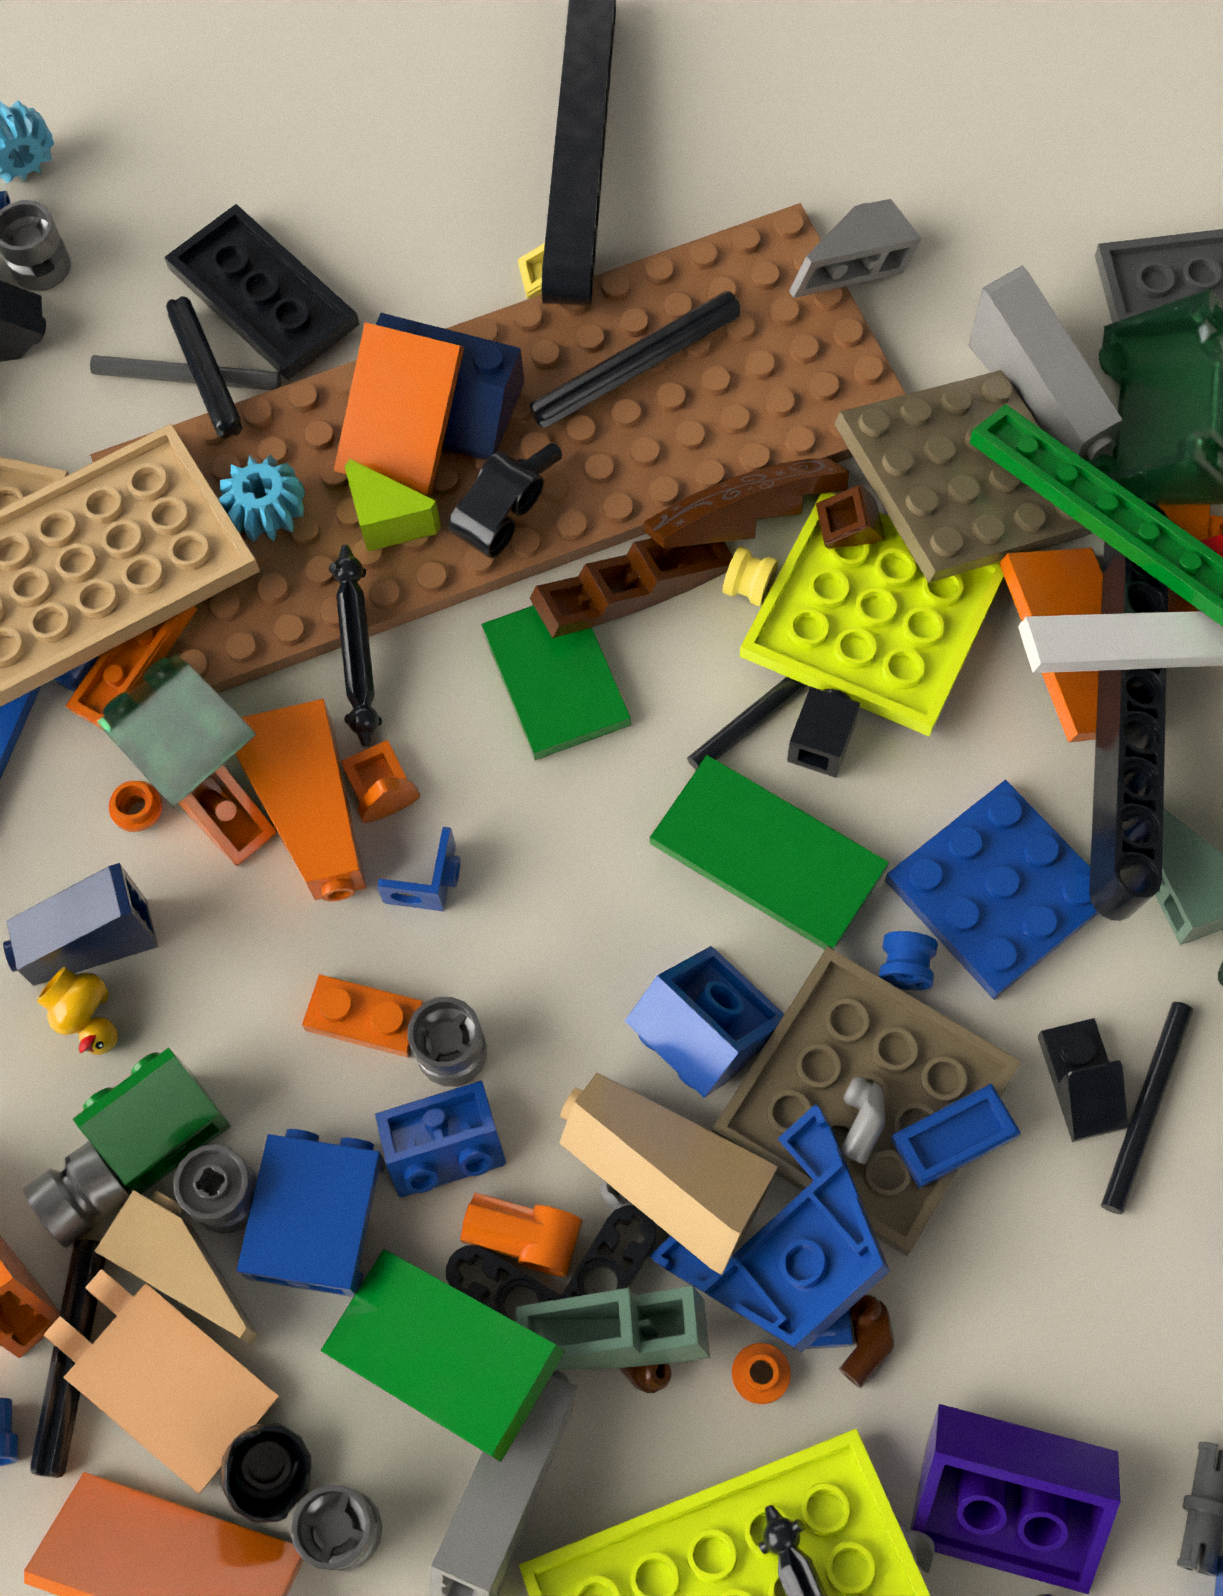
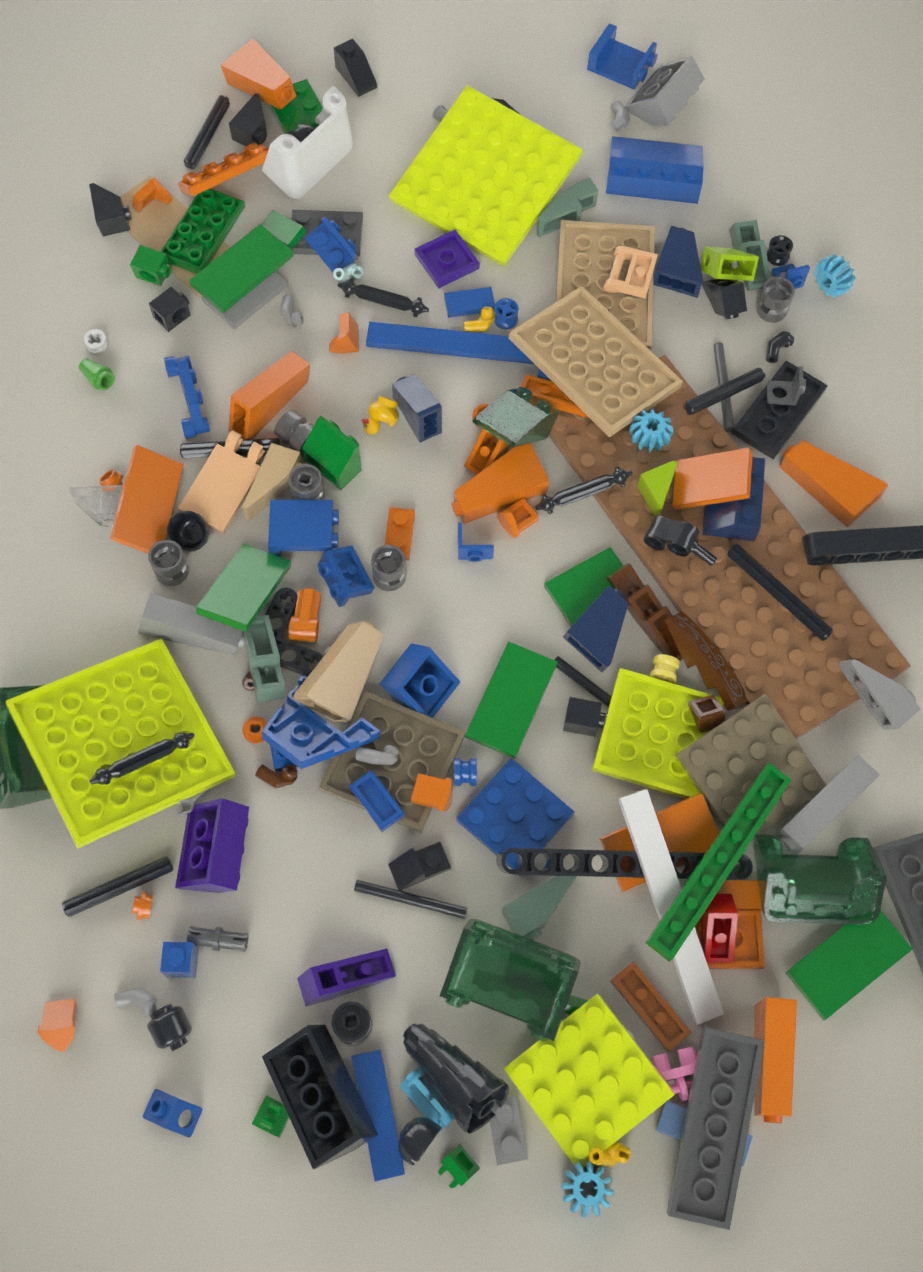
camera: 75 degrees right, 0 degrees up
none -> orange tile [411,774,453,812]
none -> dark blue slope [563,586,629,672]
none -> black arm [766,331,794,363]
none -> dark grey bracket [767,366,806,405]
none -> orange slope [780,440,888,528]

